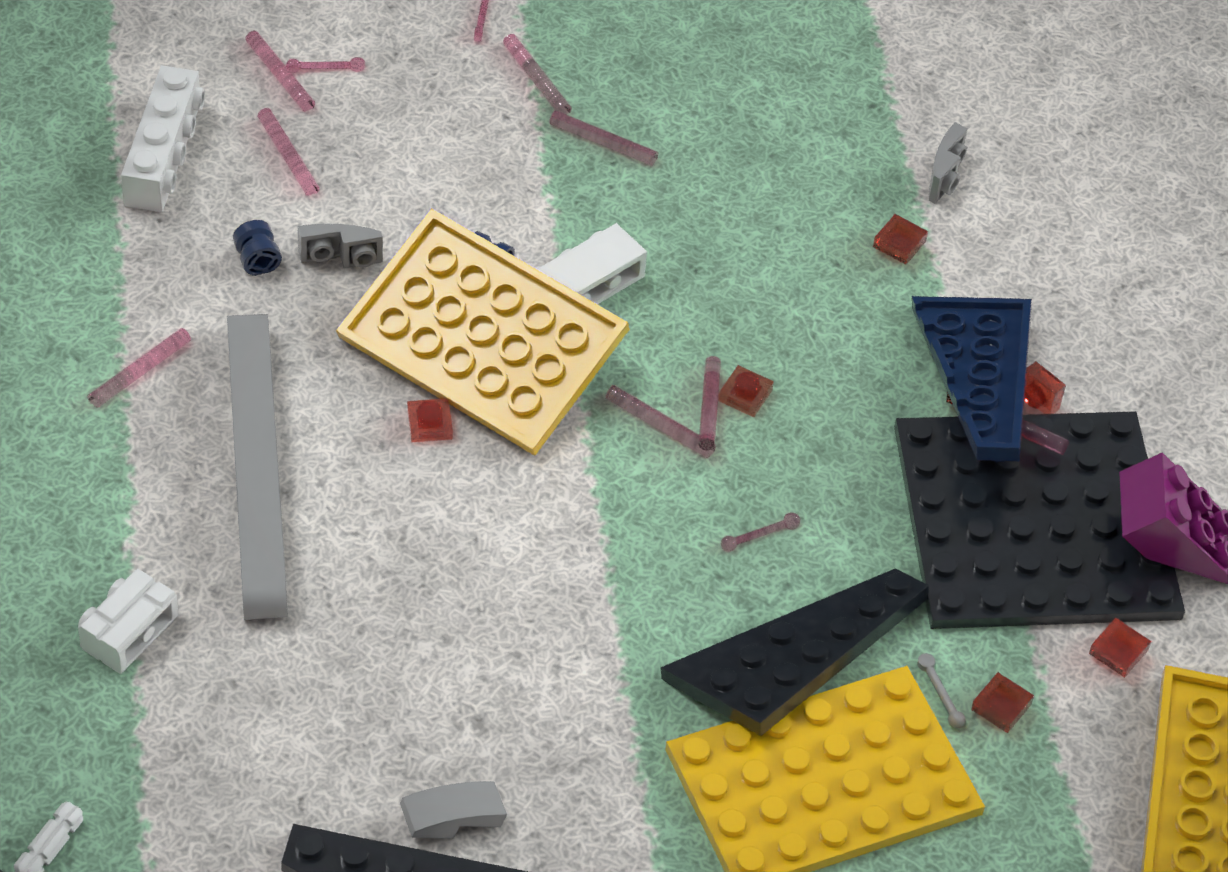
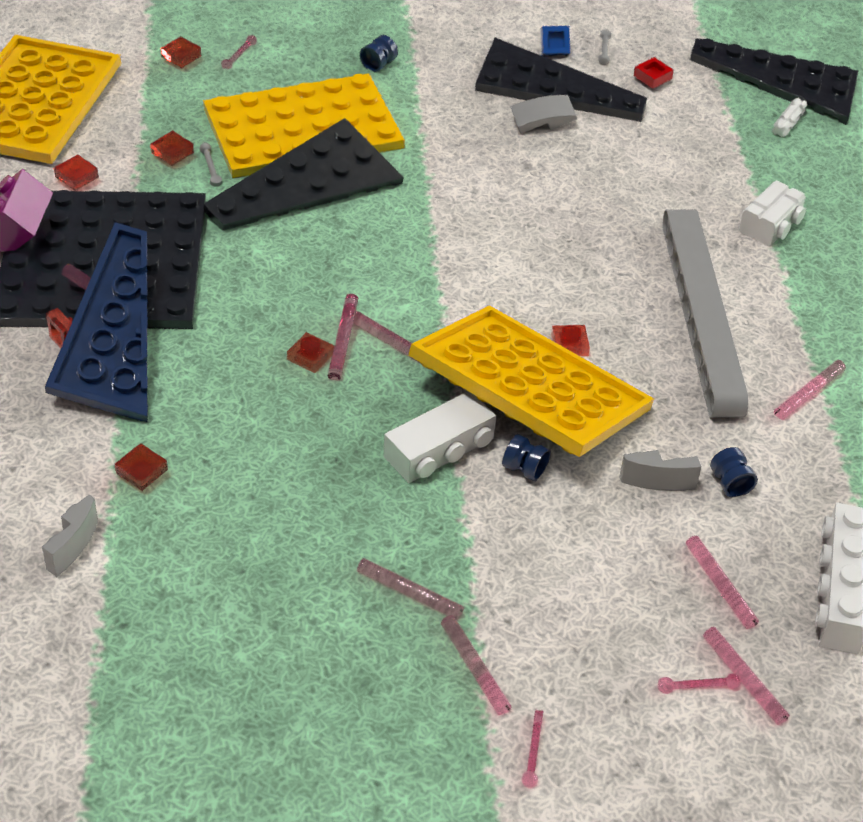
camera: 175 degrees left, 5 degrees down
hinge [720,512,800,552] -> none

